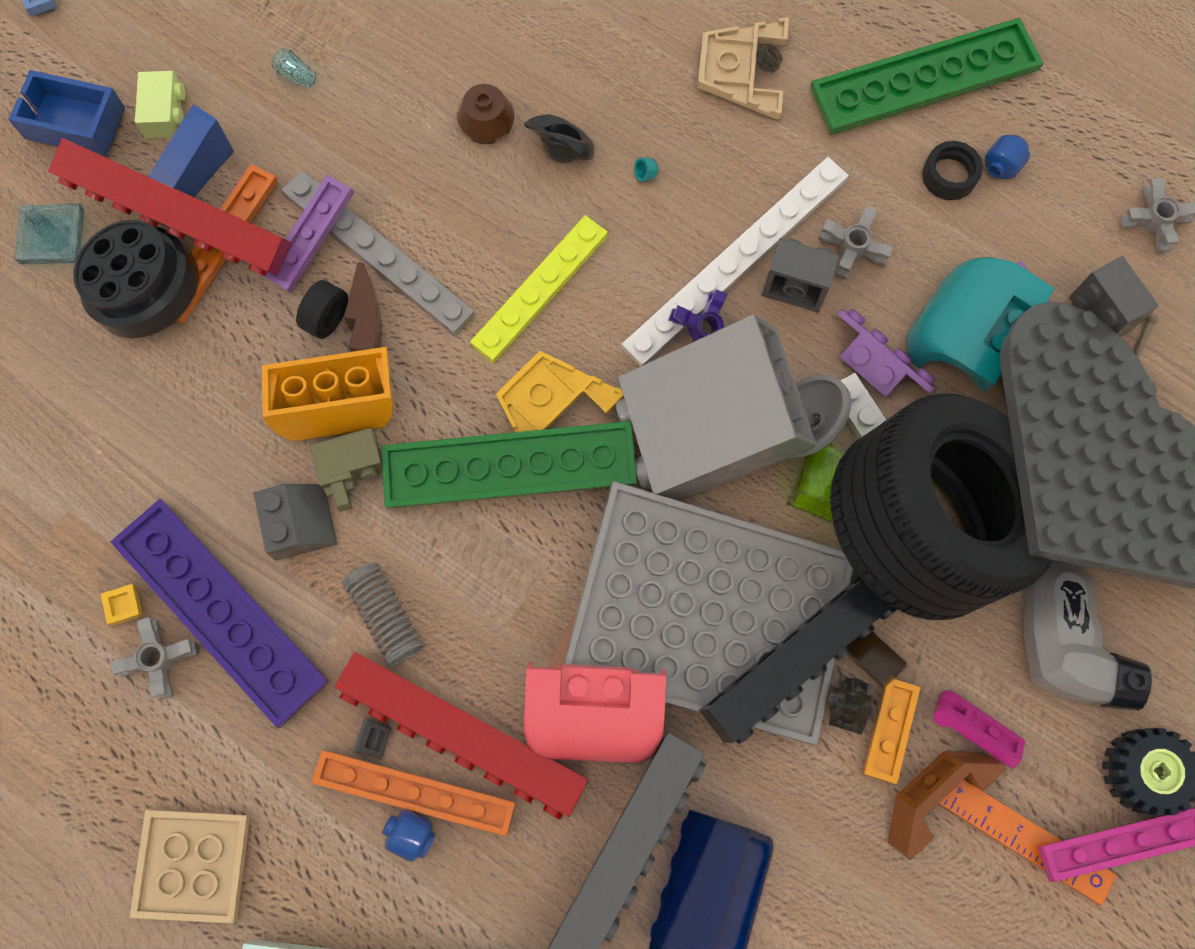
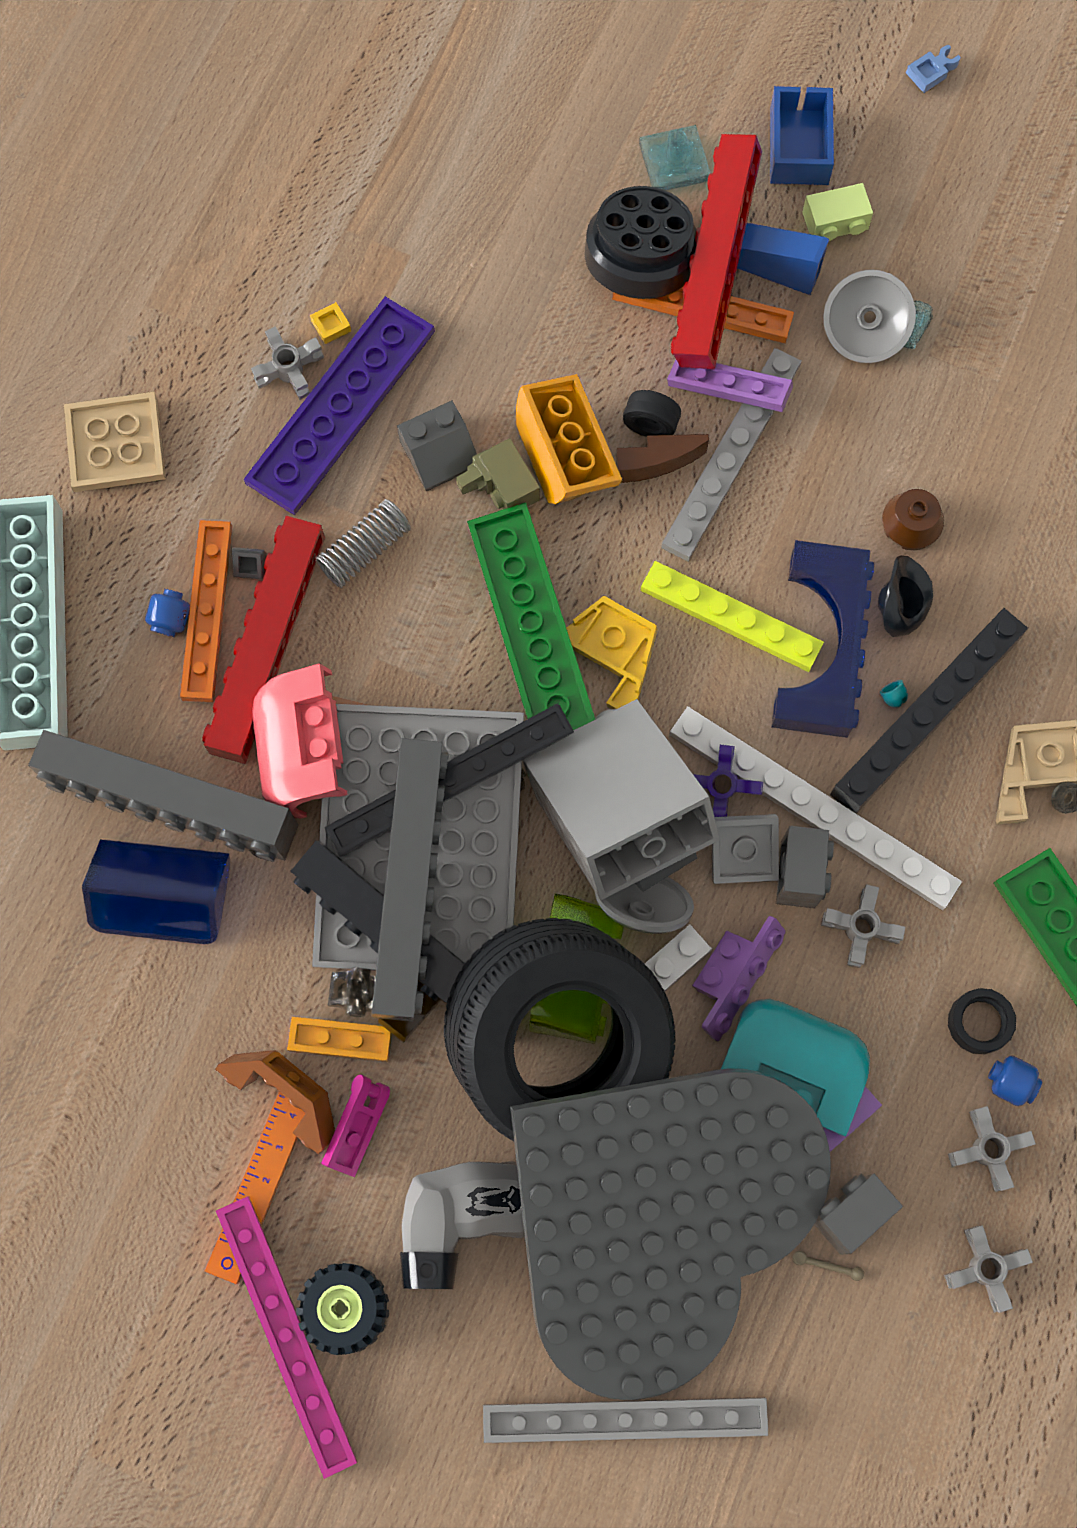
camera: 80 degrees right, 0 degrees up
none -> black tile [324,703,574,857]
none -> dark grey brick [371,738,448,1022]
none -> light grey plate [711,814,779,884]
none -> clear blue arch [771,540,874,738]
none -> light grey dish [824,270,916,363]
none -> black brick [830,608,1028,814]
none -> light grey pin [948,1106,1036,1192]

